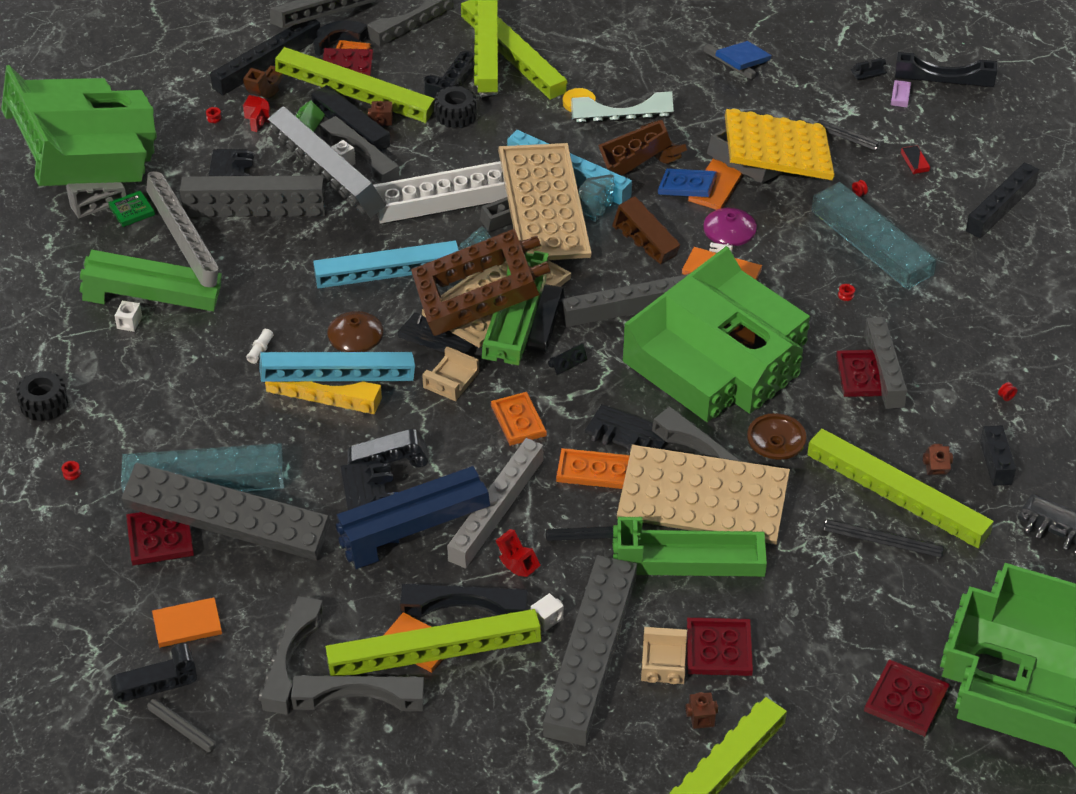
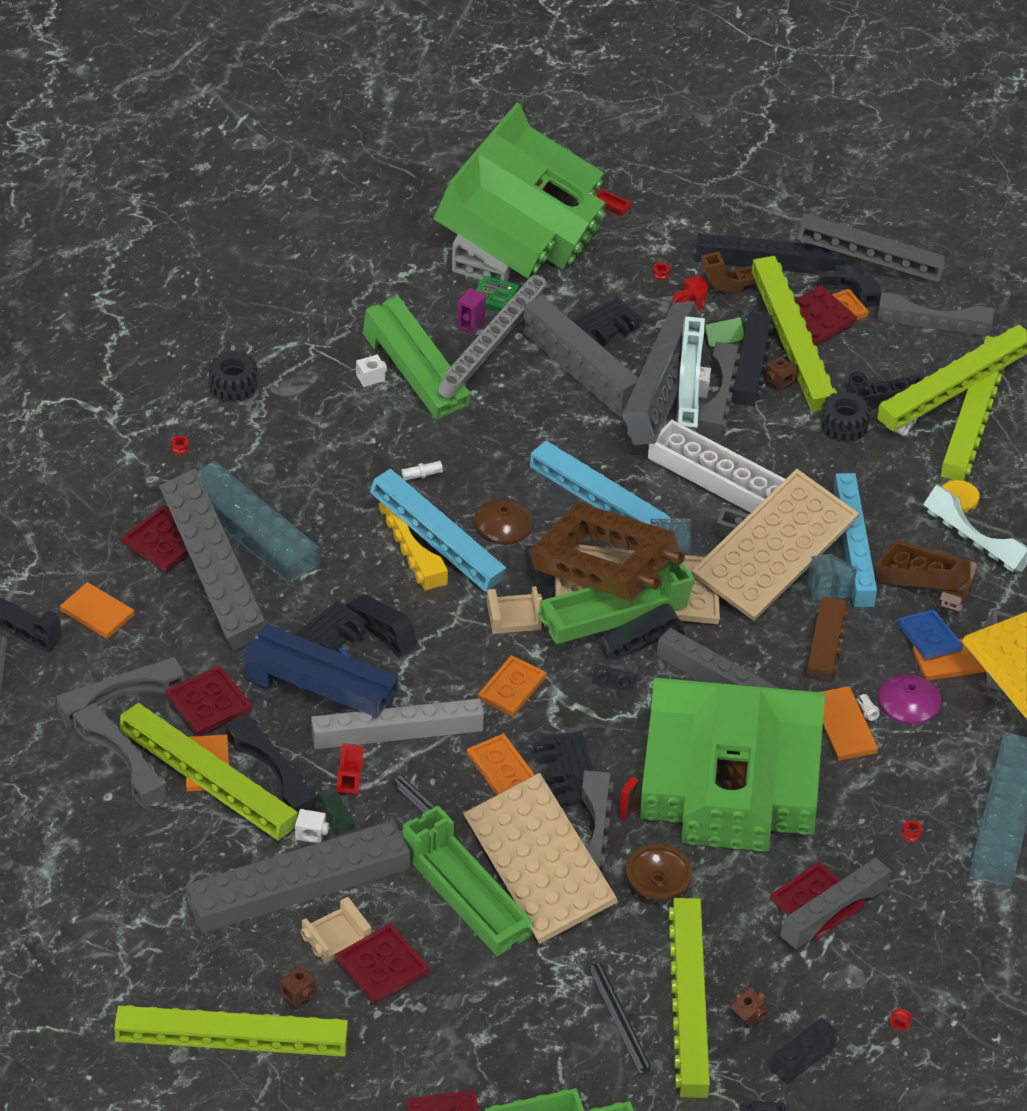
camera: 50 degrees right, 0 degrees up
none -> dark red plate [165,665,252,736]
none -> clear green panel [317,787,355,836]
none -> magenta brick [457,288,486,336]
none -> red tile [619,777,639,821]
none -> light aqua arch [676,317,705,432]

